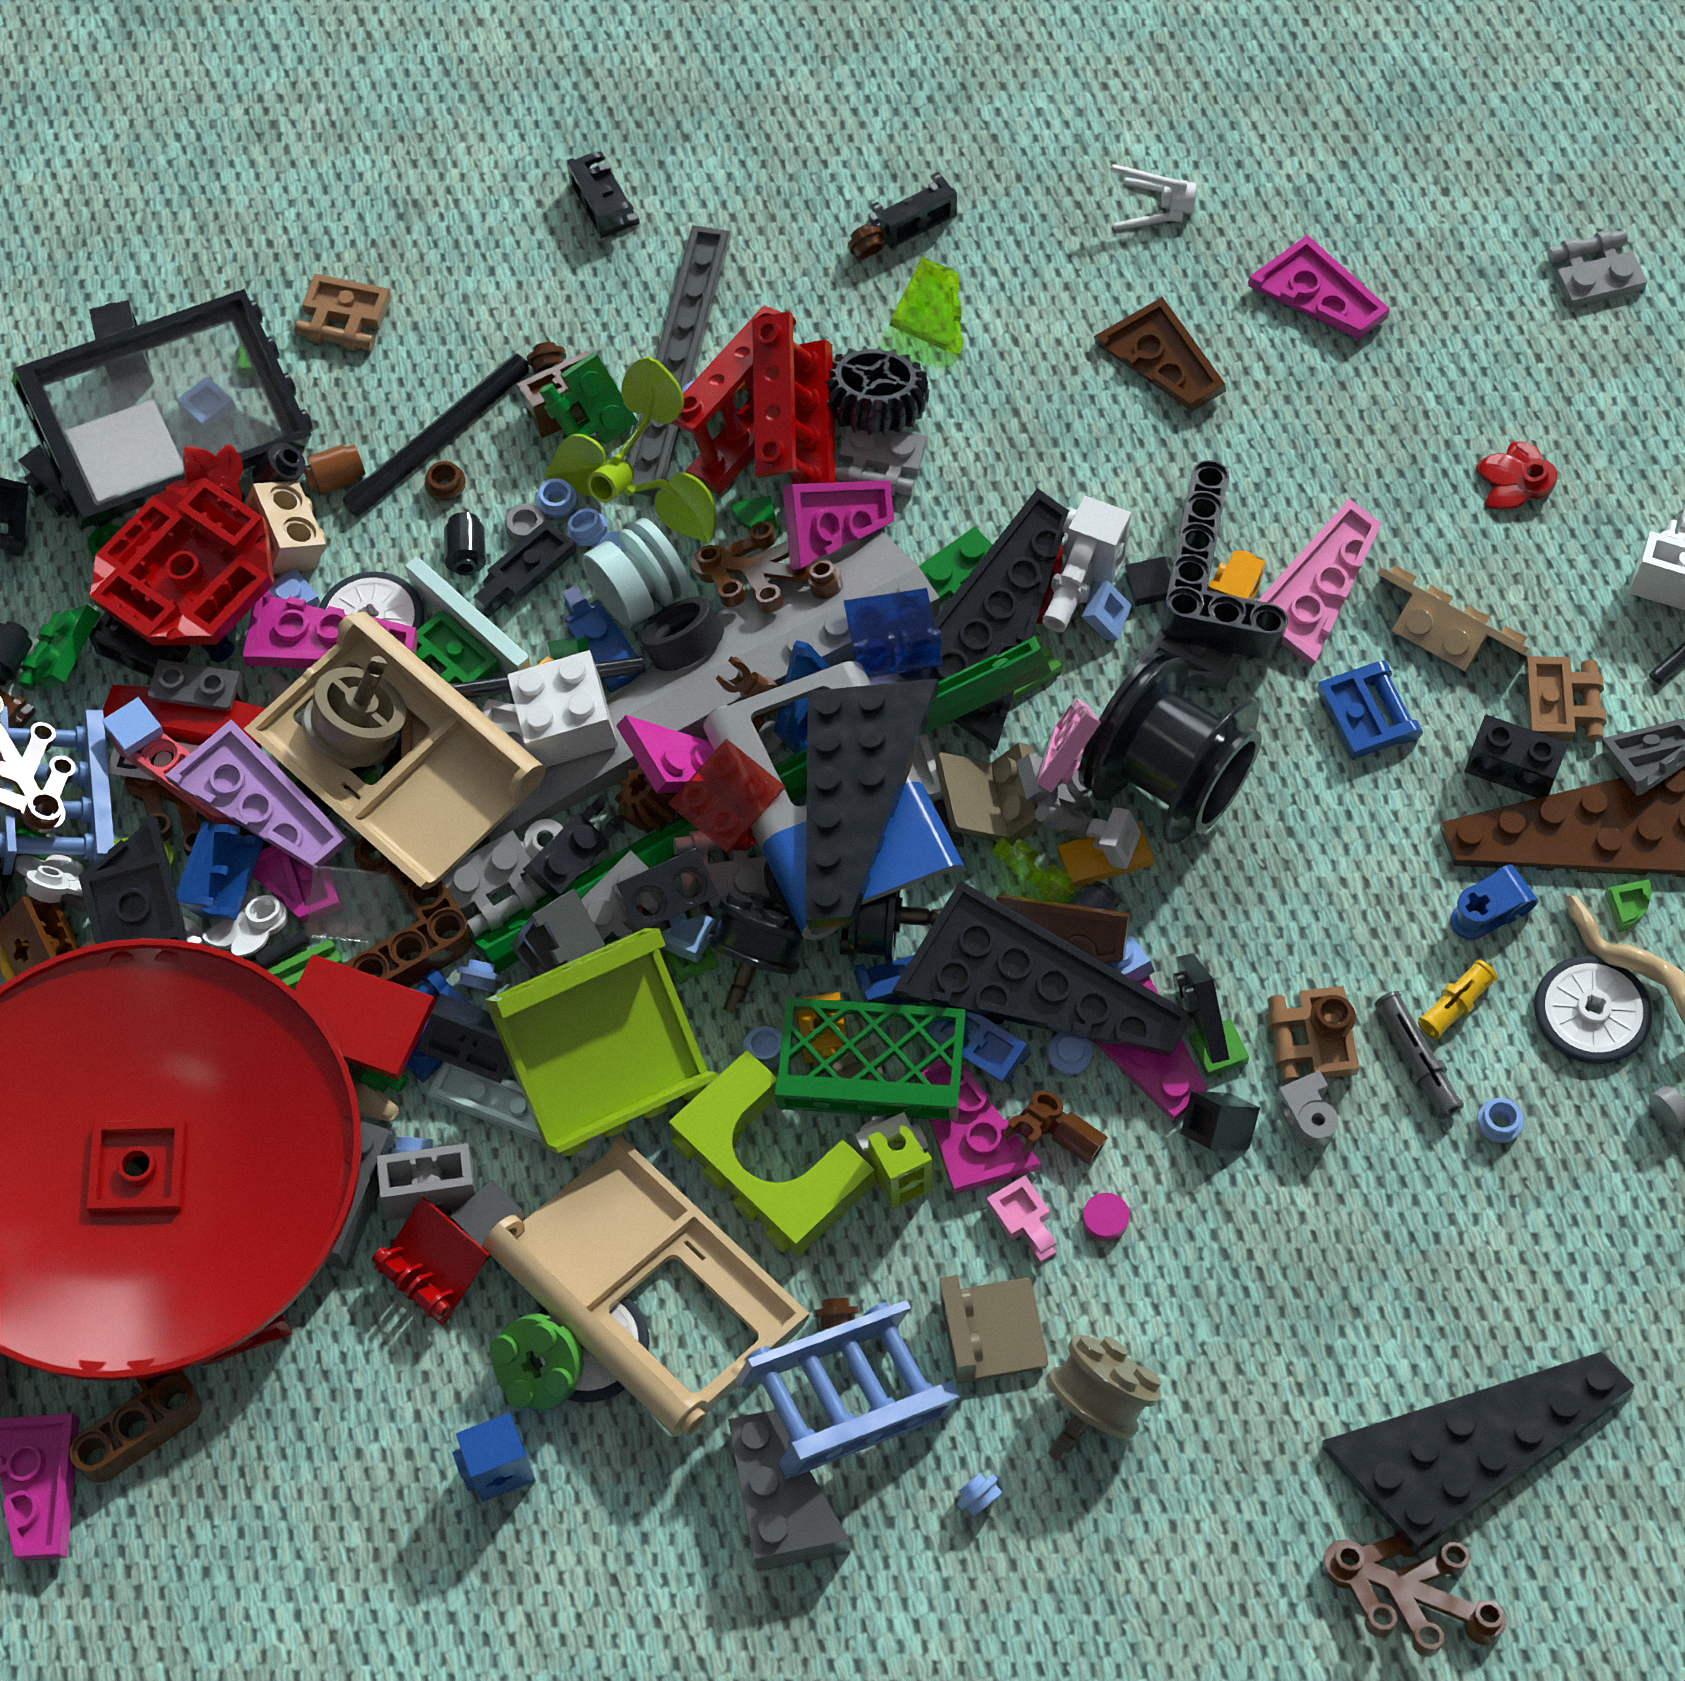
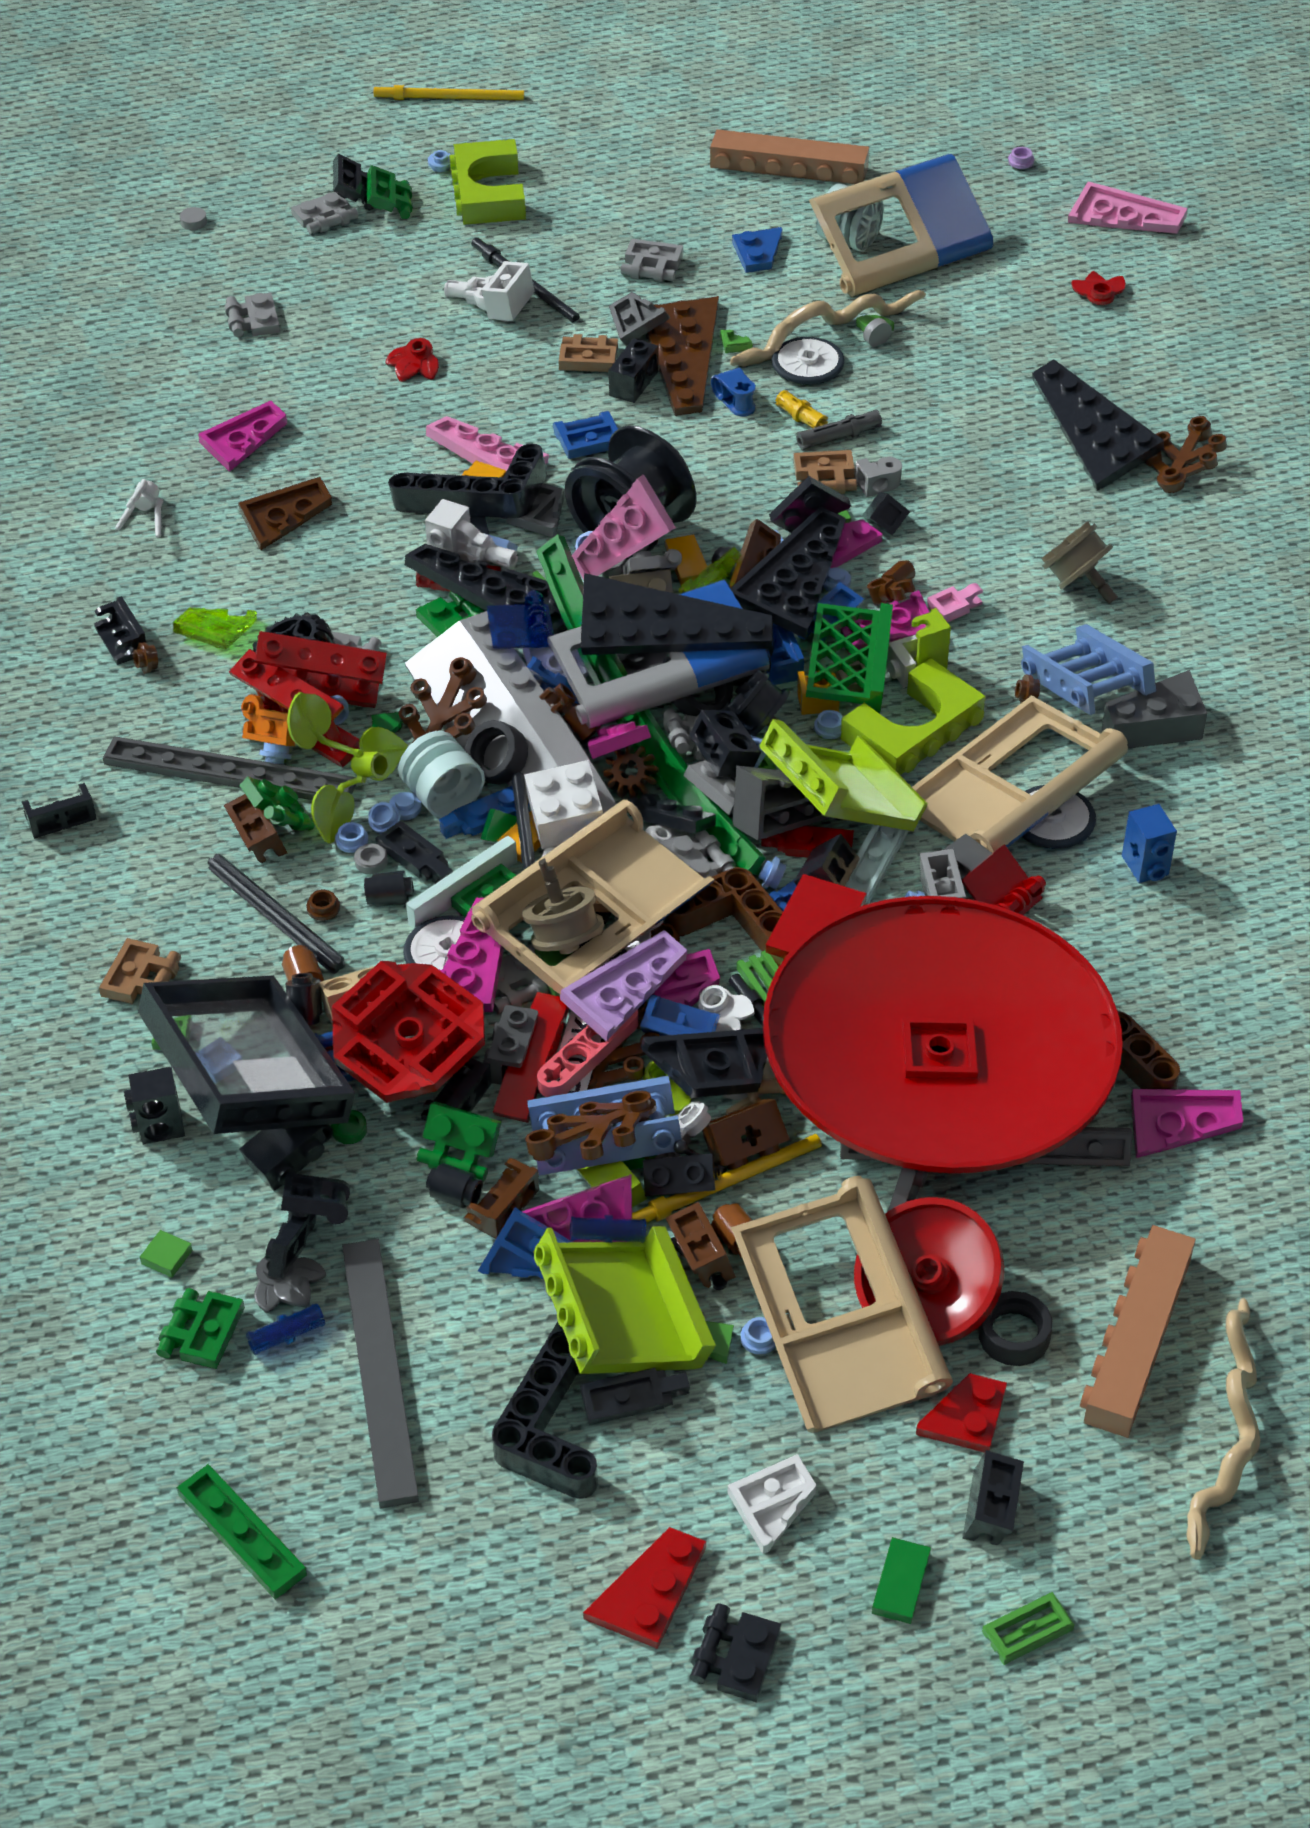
camera: 90 degrees left, 15 degrees down
light blue tile [102,697,164,757] -> none
red plate [165,444,243,502] -> none
clear piece [306,865,392,944] -> none
bright green plate [490,1314,584,1410] -> none
reddish brown plate [526,342,567,374] -> none
clear red hinge [668,738,786,853] -> none
dark pink wing [782,480,894,570] -> none
dark tan bracket [939,1275,1048,1384] -> none
light blue plate [957,1473,1002,1516] -> none
dark pink tile [1083,1193,1130,1241] -> none
white tile [1086,807,1141,869] -> none
reddish brown plate [1310,995,1356,1039] -> none
tan bracket [1377,565,1532,672] -> none
light blue plate [1477,1098,1524,1143] -> none

